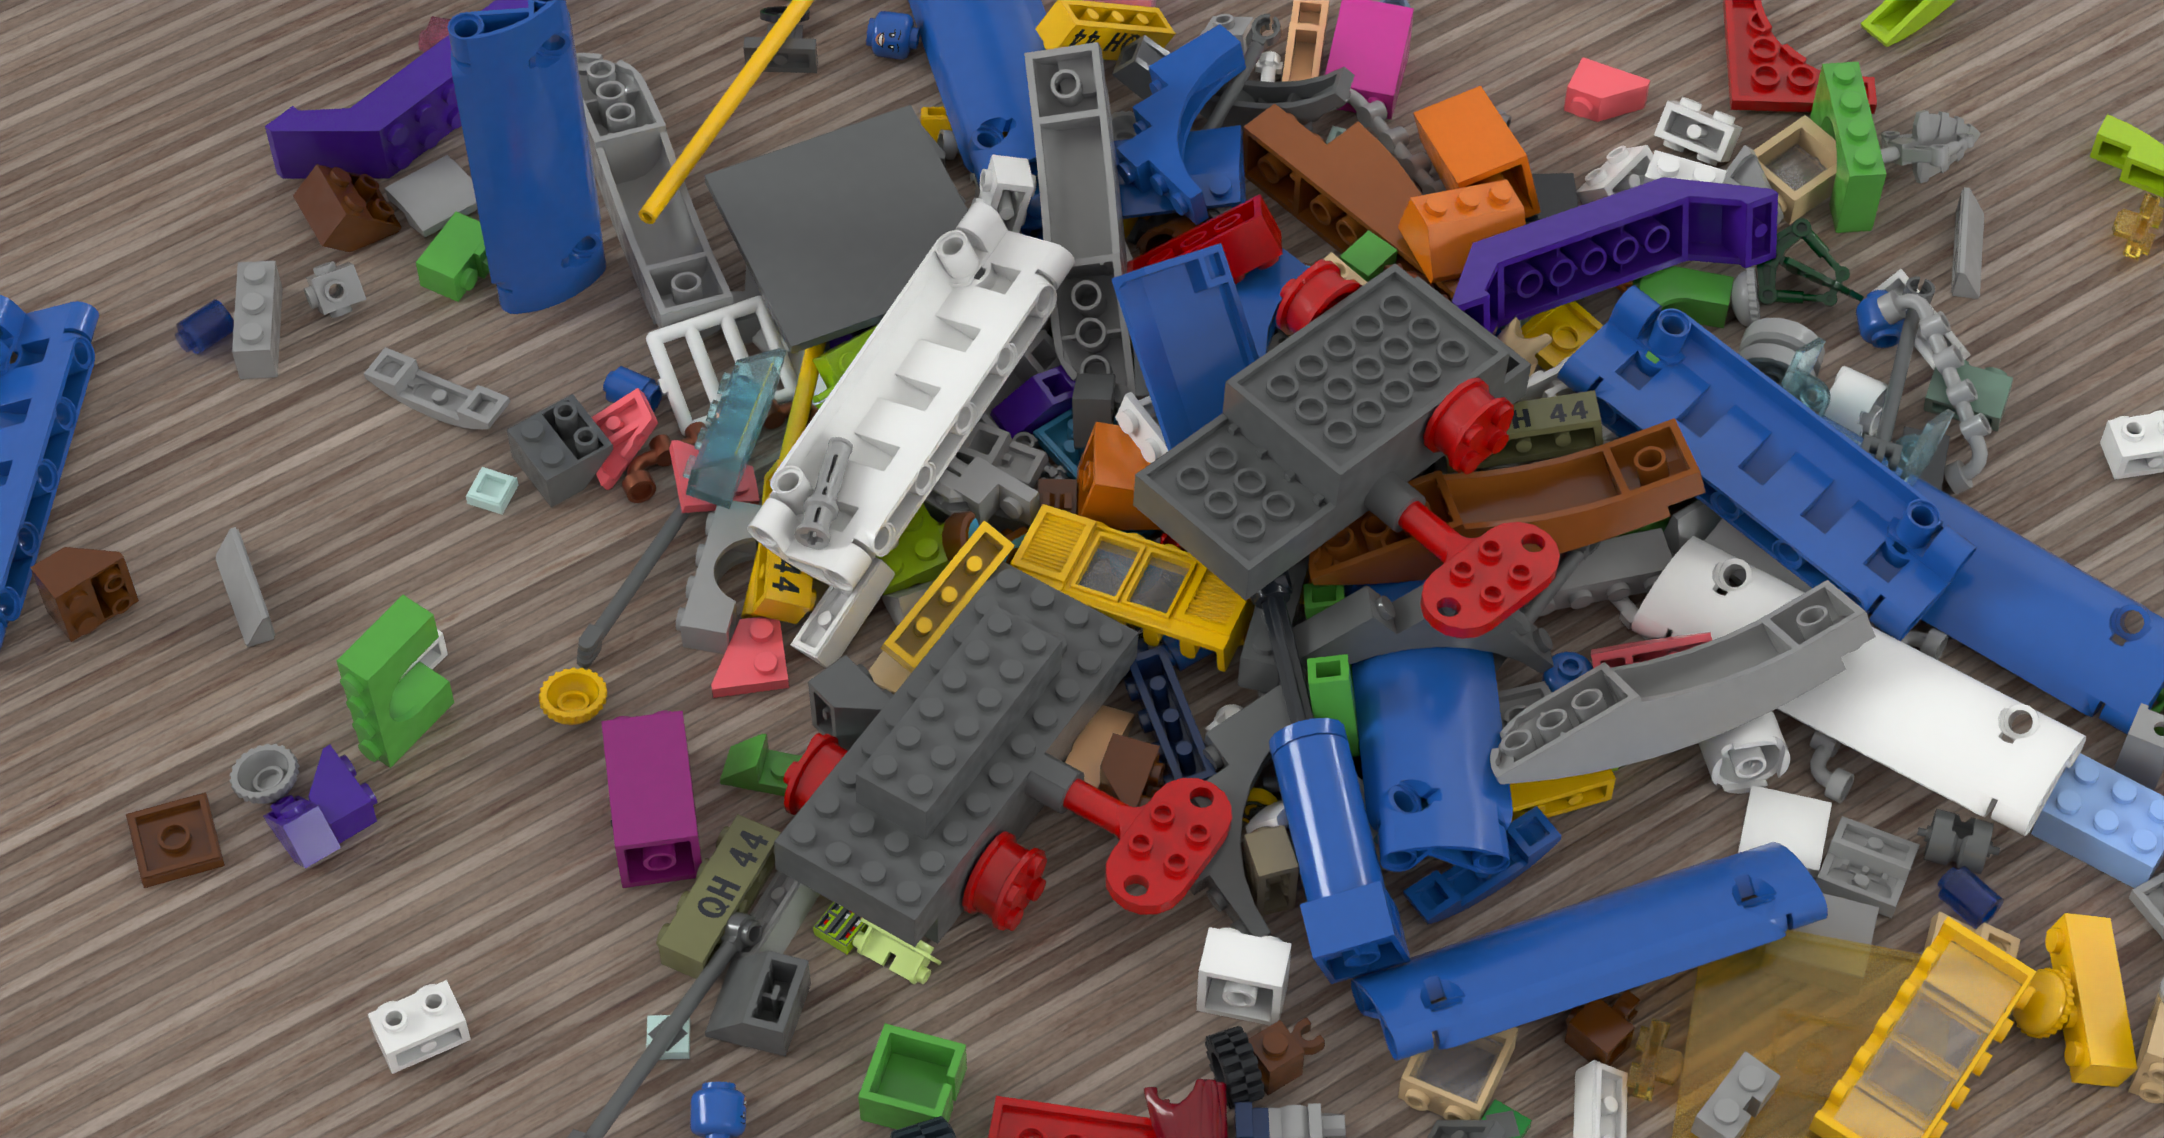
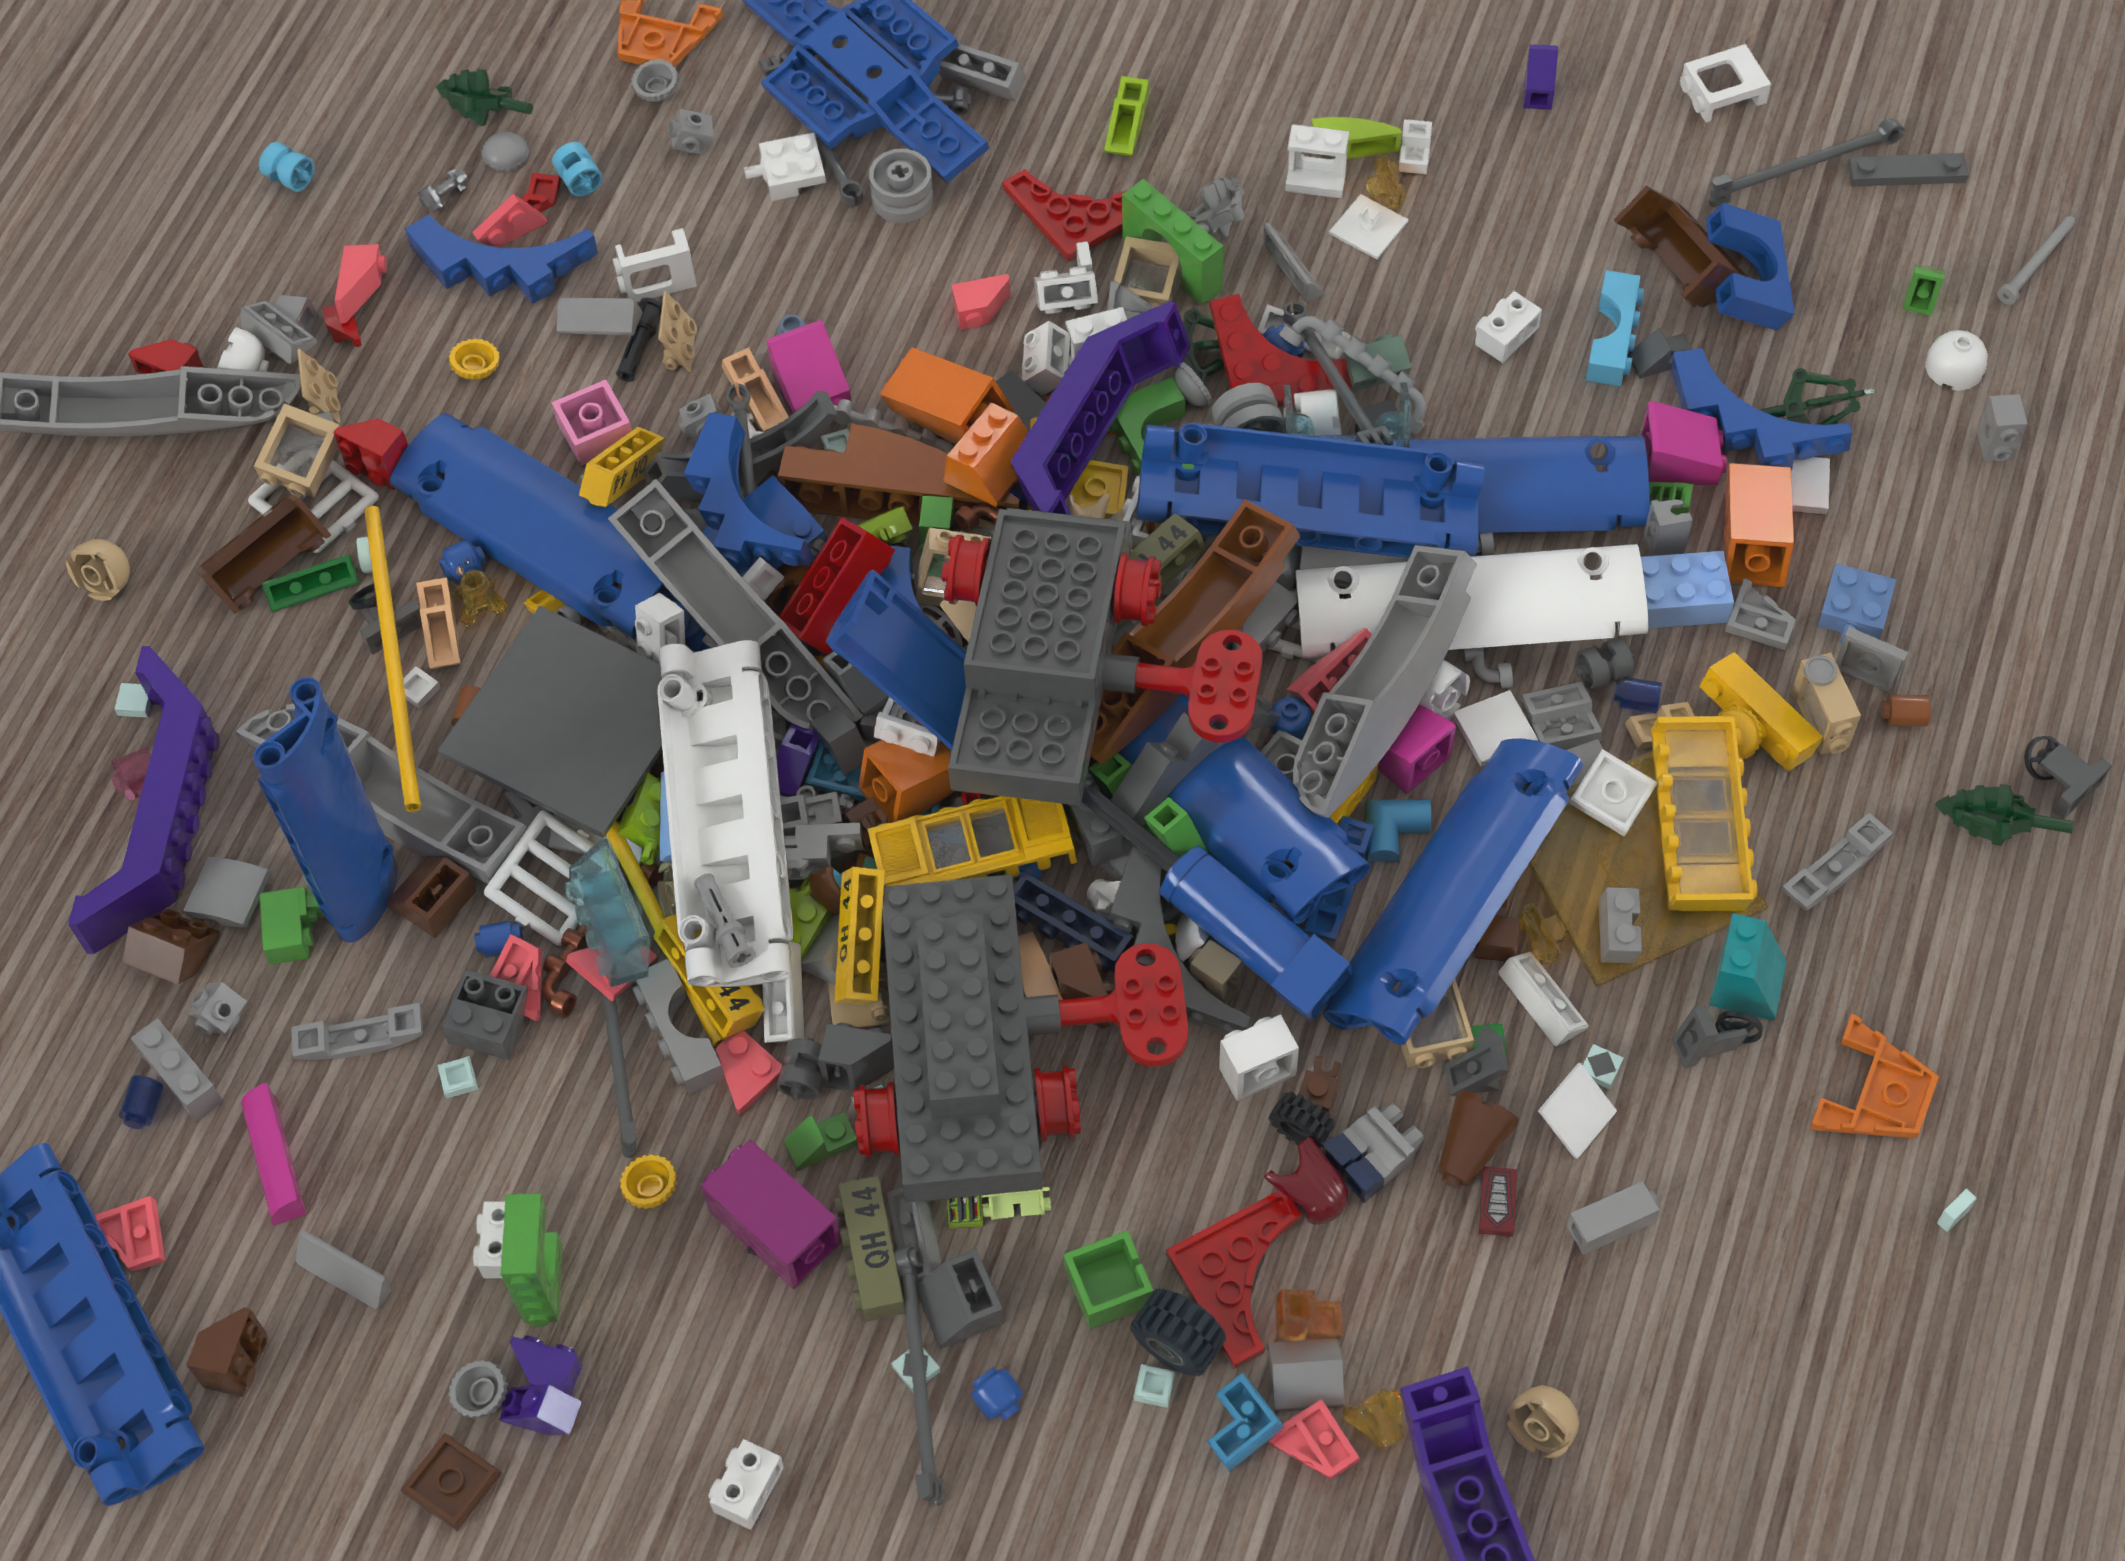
camera: 35 degrees left, 5 degrees up
none -> coral wing [95,1196,165,1272]
none -> dark pink brick [241,1082,307,1225]
none -> reddish brown slope [385,856,477,938]
none -> white tile [403,666,441,709]
none -> light nougat slope [416,577,461,670]
none -> clear yellow rock [453,570,508,626]
none -> white tile [742,557,784,601]
none -> dark grey wheel [777,1038,823,1101]
none -> lime plate [857,506,913,545]
none -> white tile [1076,241,1092,270]
none -> red plate [1208,294,1351,407]
none -> white window [1285,124,1349,198]
none -> white piece [1329,194,1409,259]
none -> dark azure brick [1365,799,1431,862]
none -> dark pink slope [1377,705,1456,795]
none -> white tile [1569,749,1658,837]

